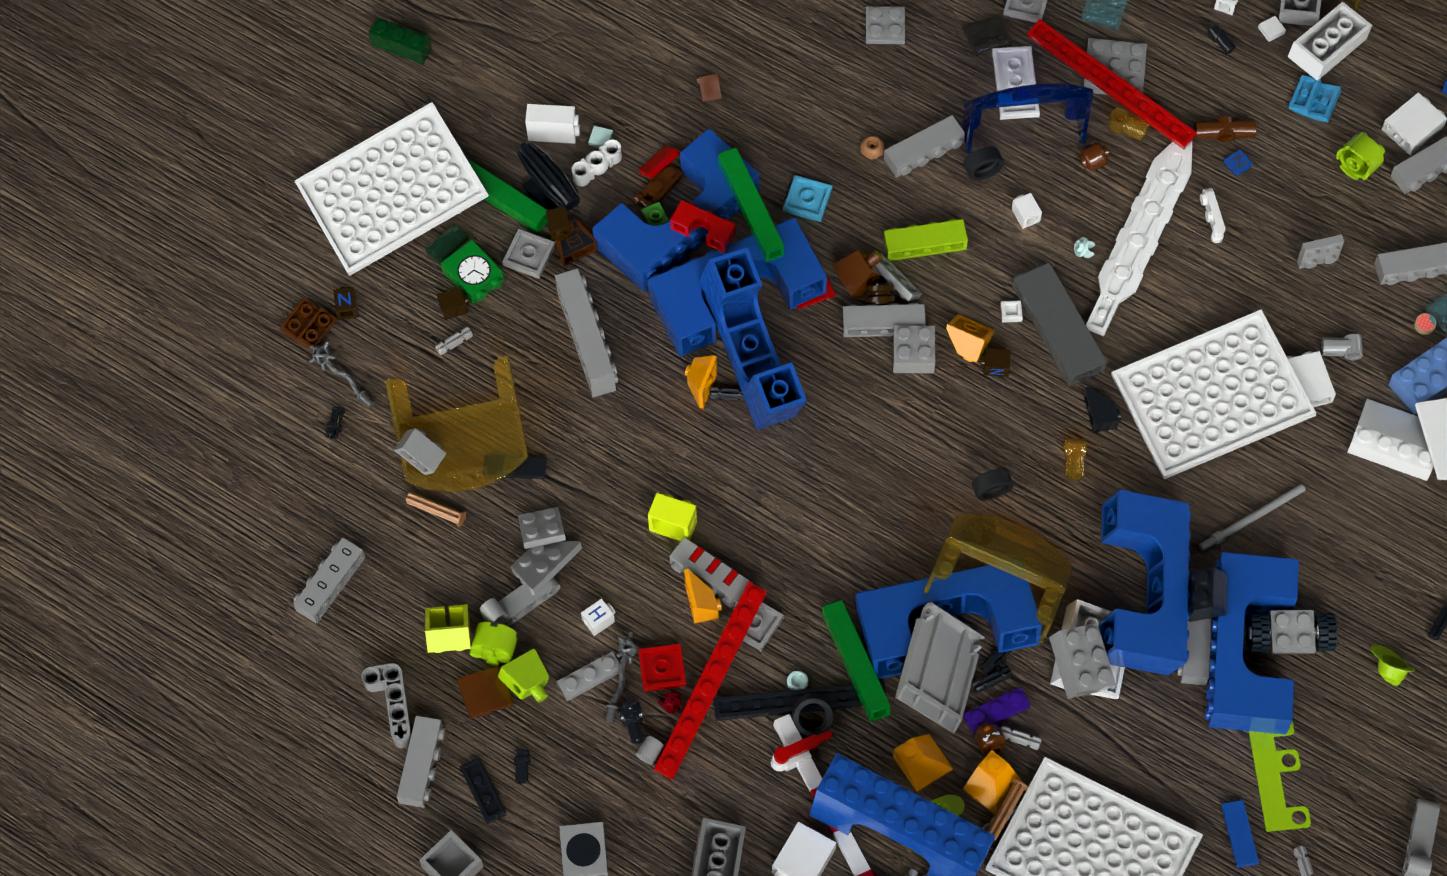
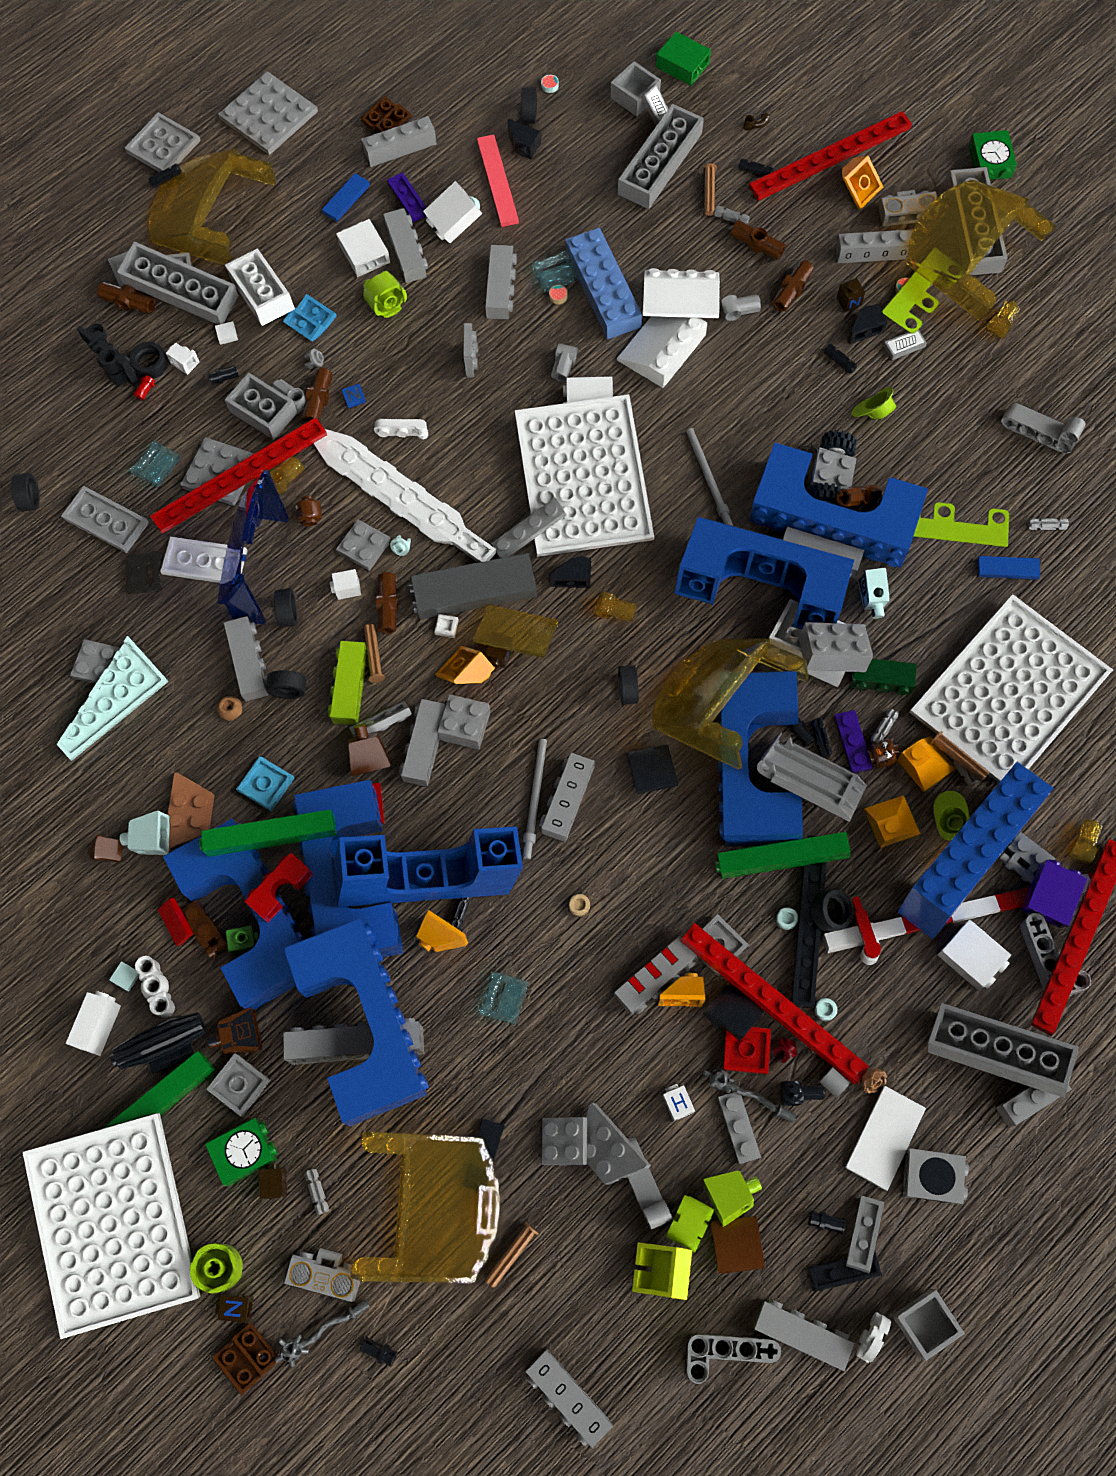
camera: 75 degrees left, 5 degrees up
light grey brick [394,428,446,475] -> none
clear green tile [426,224,469,265] -> none
dark brown brick [546,207,571,241] -> none
neon yellow piece [648,493,697,541] -> none
dark brown wheel [866,283,895,304] -> none
black slope [1188,567,1228,622] -> none
none -> light aqua wing [57,636,168,761]
none -> light aqua torso [120,811,170,855]
none -> nougat wing [168,772,215,851]
none -> lime brick [190,1244,243,1293]
none -> light grey brick [225,373,297,440]
none -> black tyre [266,670,306,699]
none -> light grey piece [272,379,306,413]
none -> blue arch [284,918,429,1126]
none -> light grey piece [284,1248,363,1302]
none -> light grey plate [304,349,324,369]
none -> light grey plate [336,519,391,571]
none -> medium nougat axle [364,624,385,683]
none -> reddish brown piece [376,572,398,634]
none -> clear yellow piece [473,604,559,658]
none -> clear light blue plate [479,972,529,1025]
none -> light grey plate [491,498,567,558]
none -> light grey bar [522,739,547,860]
none -> light grey brick [539,753,595,842]
none -> tan tile [569,894,590,917]
none -> black slope [627,744,678,794]
none -> black slope [702,985,764,1041]
none -> light aqua tile [814,998,837,1021]
none -> reddish brown piece [836,485,882,507]
none -> white tile [845,1086,926,1191]
none -> light grey plate [846,1195,884,1273]
none -> dark green brick [850,659,917,695]
none -> white plate [856,1312,891,1363]
none -> light aqua torso [858,568,890,619]
none -> medium nougat plate [861,1068,887,1094]

